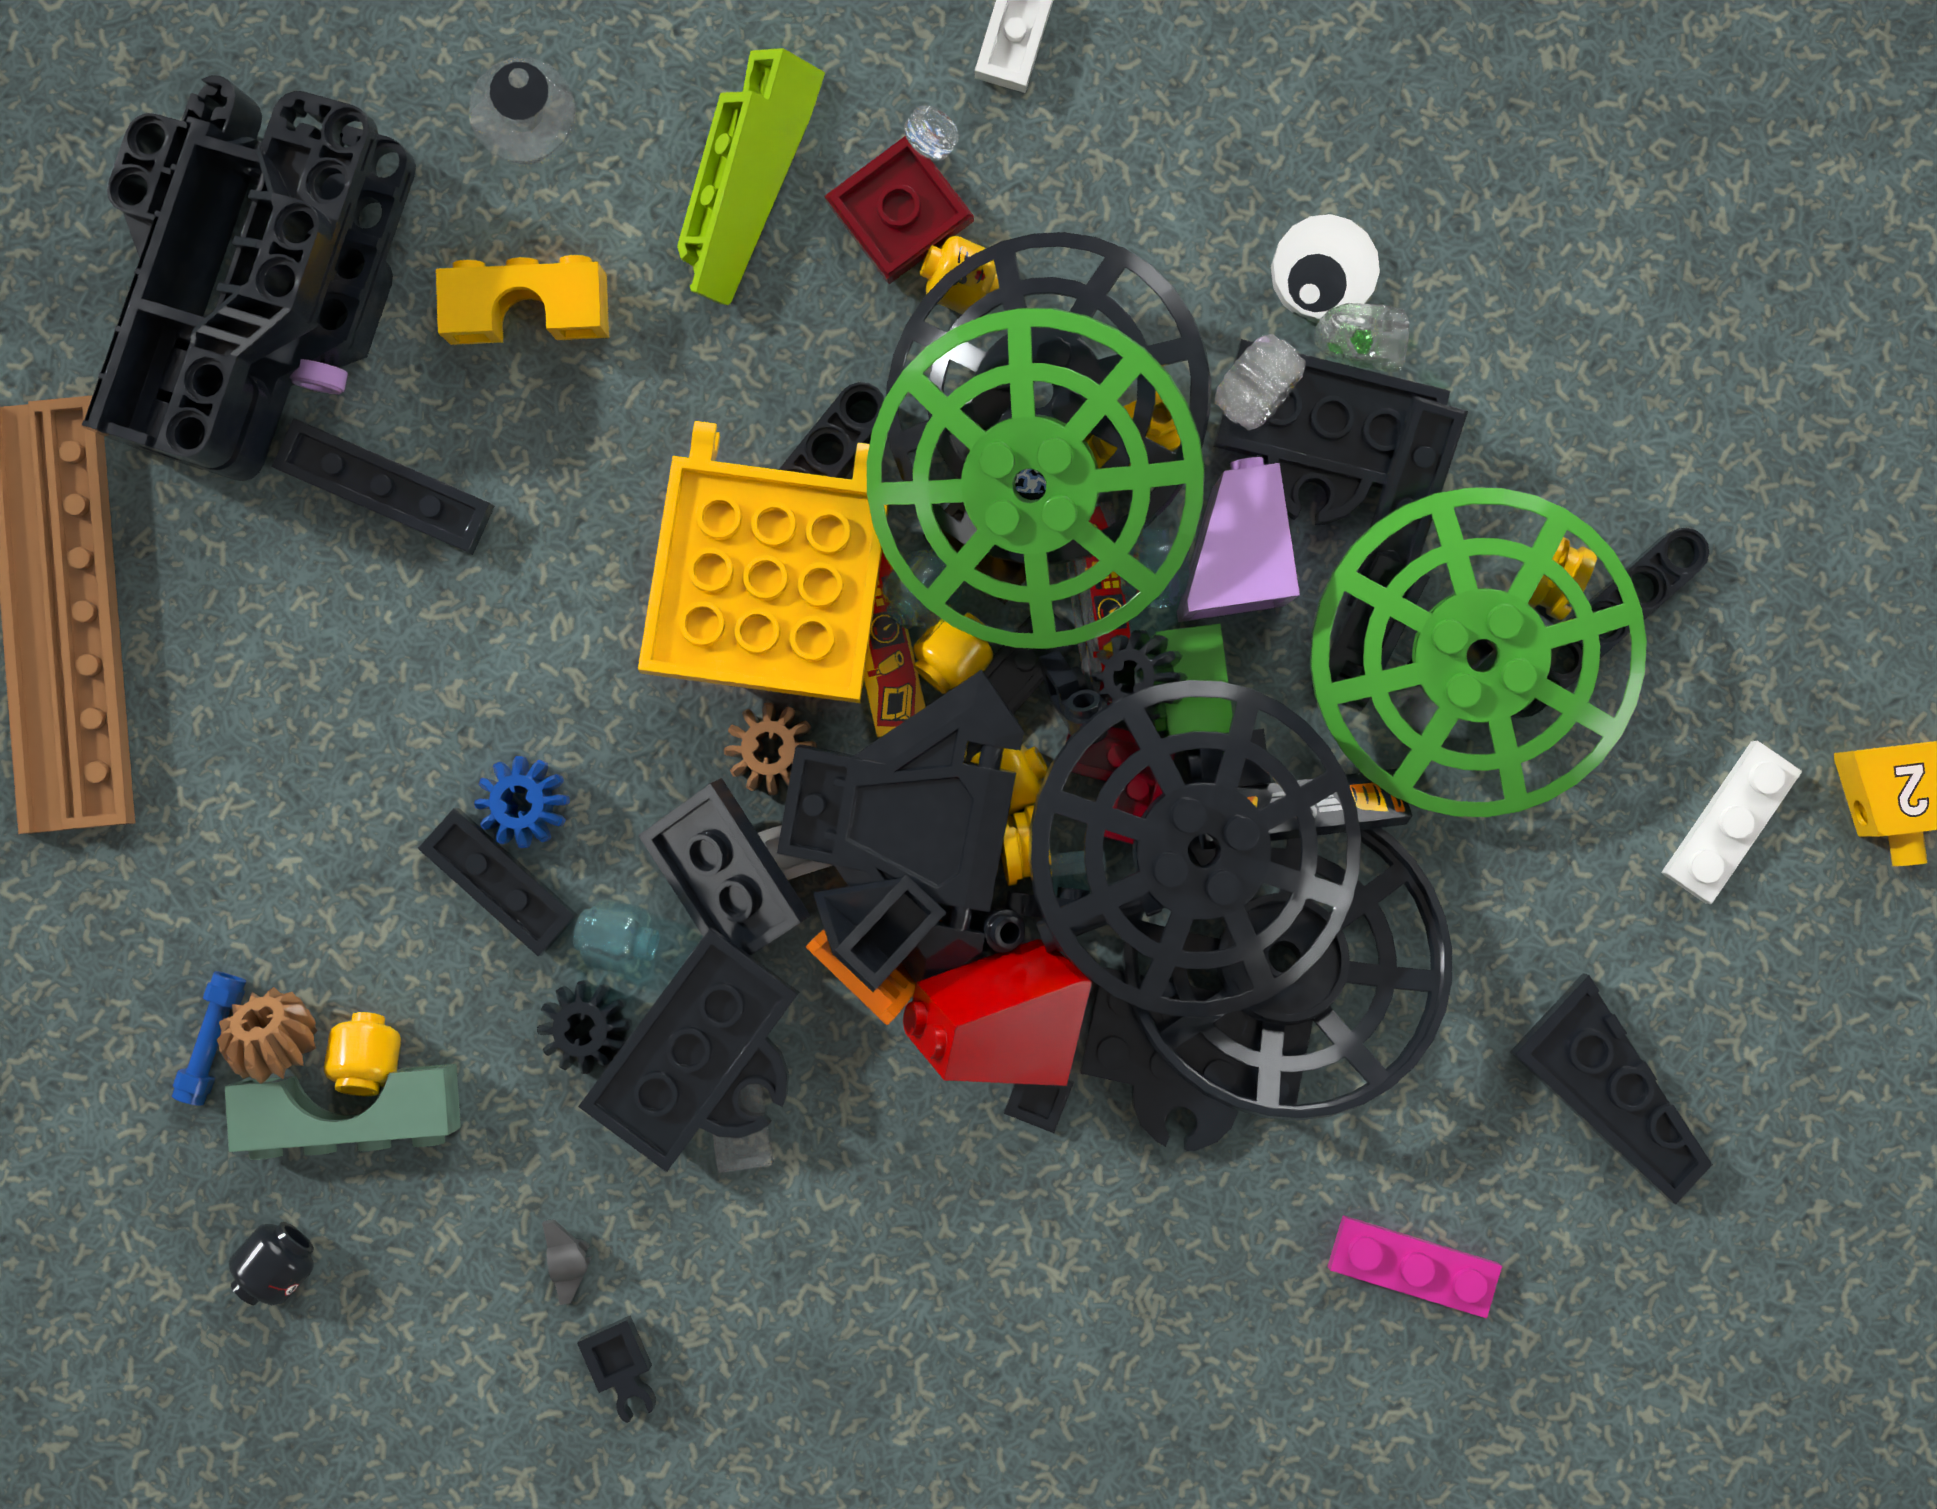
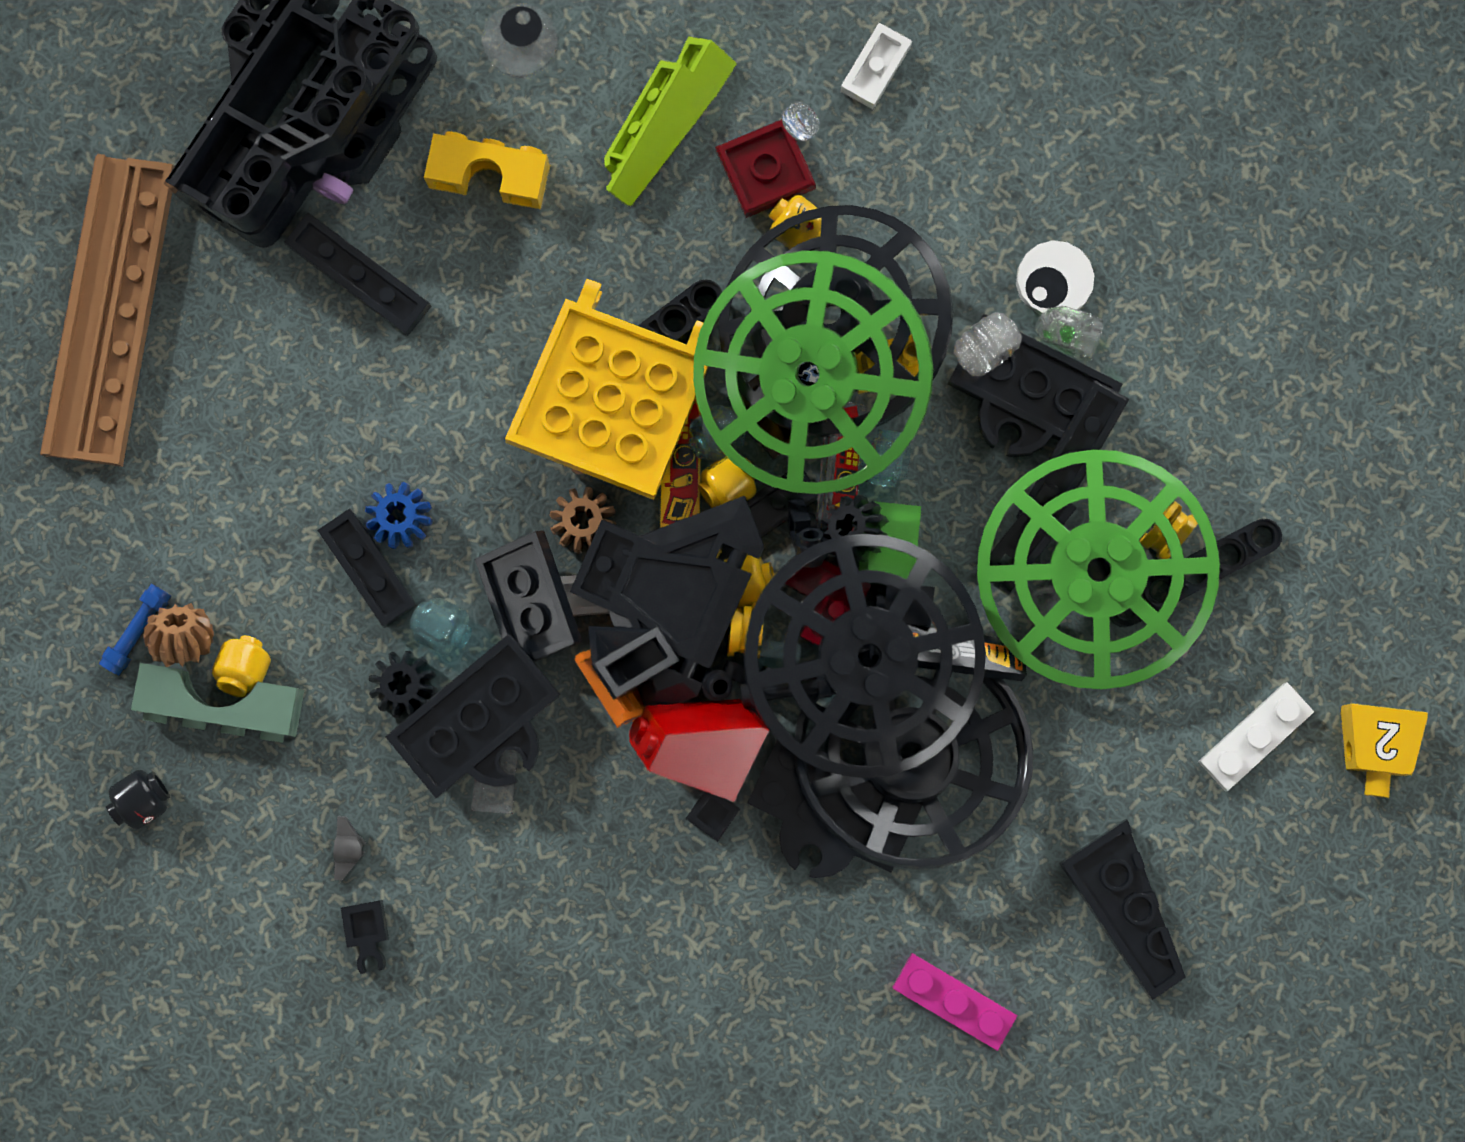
camera: 10 degrees right, 5 degrees down
lavender slope [1177,457,1300,622] -> none

